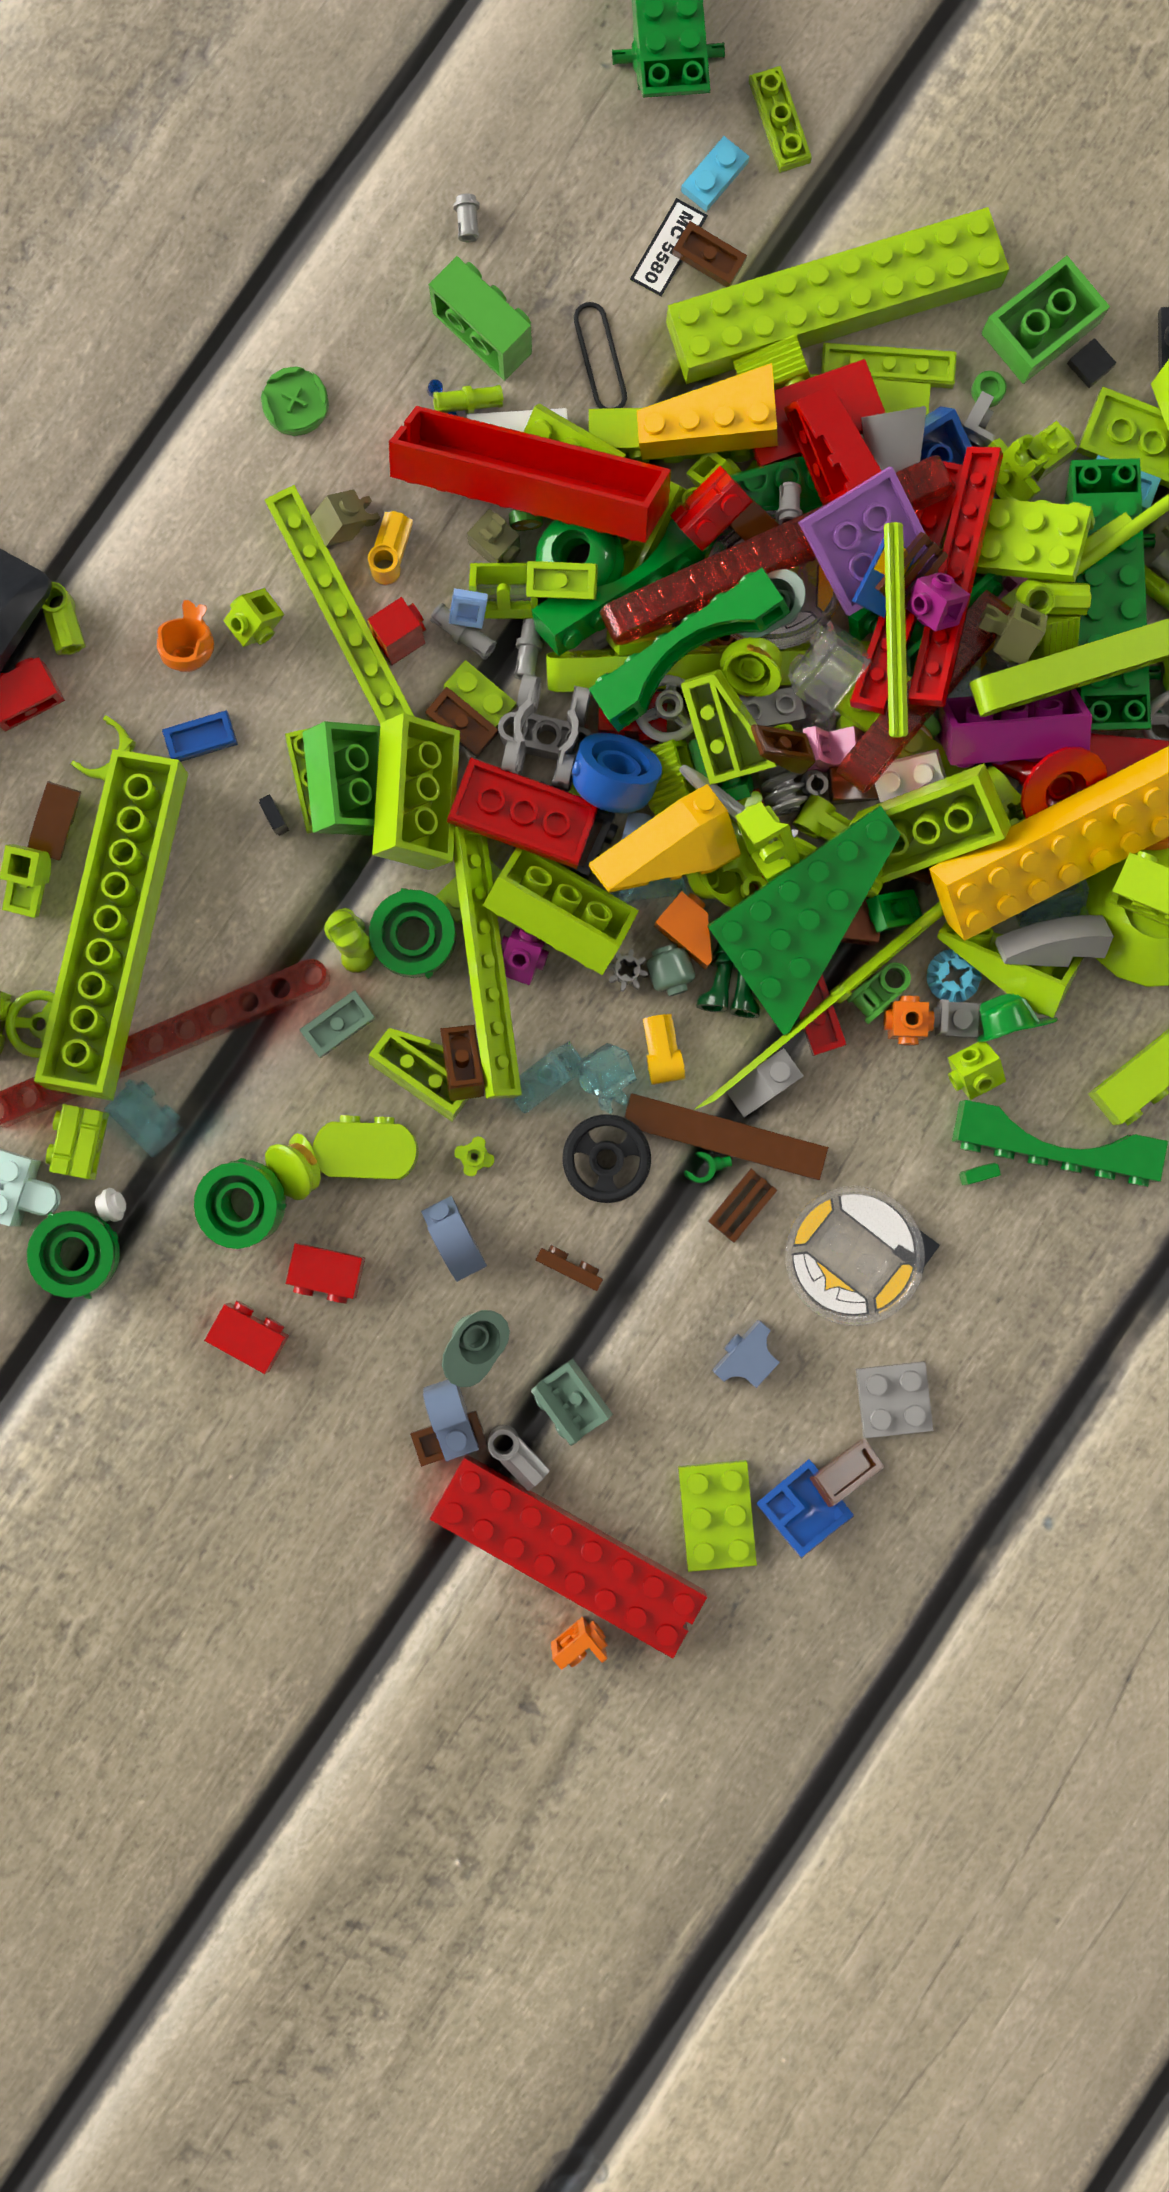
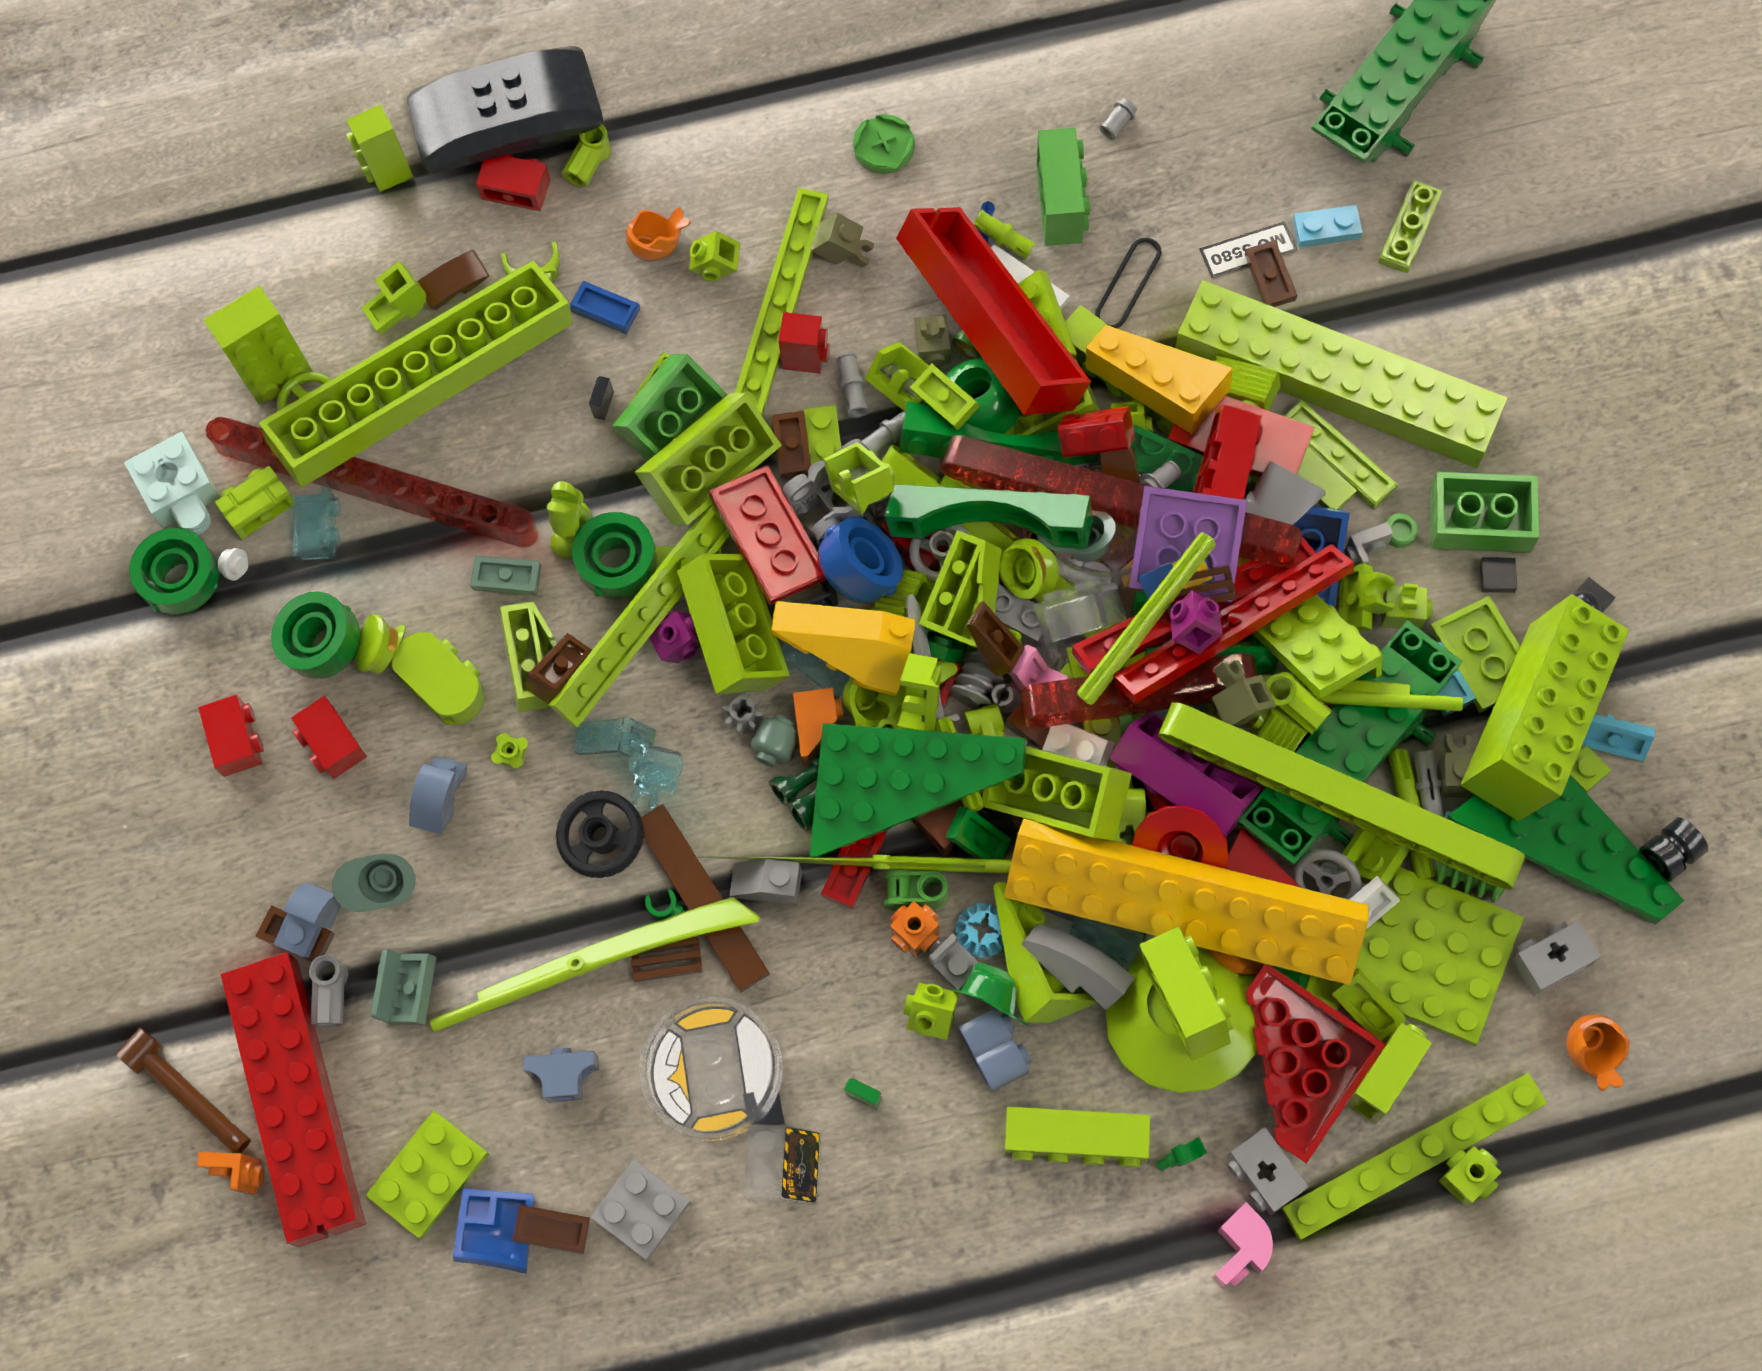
camera: 55 degrees right, 15 degrees down
yellow piece [368,511,413,585] -> none
light blue tile [448,588,488,629] -> none
reddish brown plate [535,1245,603,1291] -> none
yellow piece [642,1014,685,1085] -> none
green arch [952,1100,1168,1187] -> none
none -> reddish brown piece [115,1027,251,1153]
none -> piece [430,897,761,1032]
none -> slope [744,1124,822,1205]
none -> lime window [823,442,895,515]
none -> sand blue brick [958,1008,1032,1093]

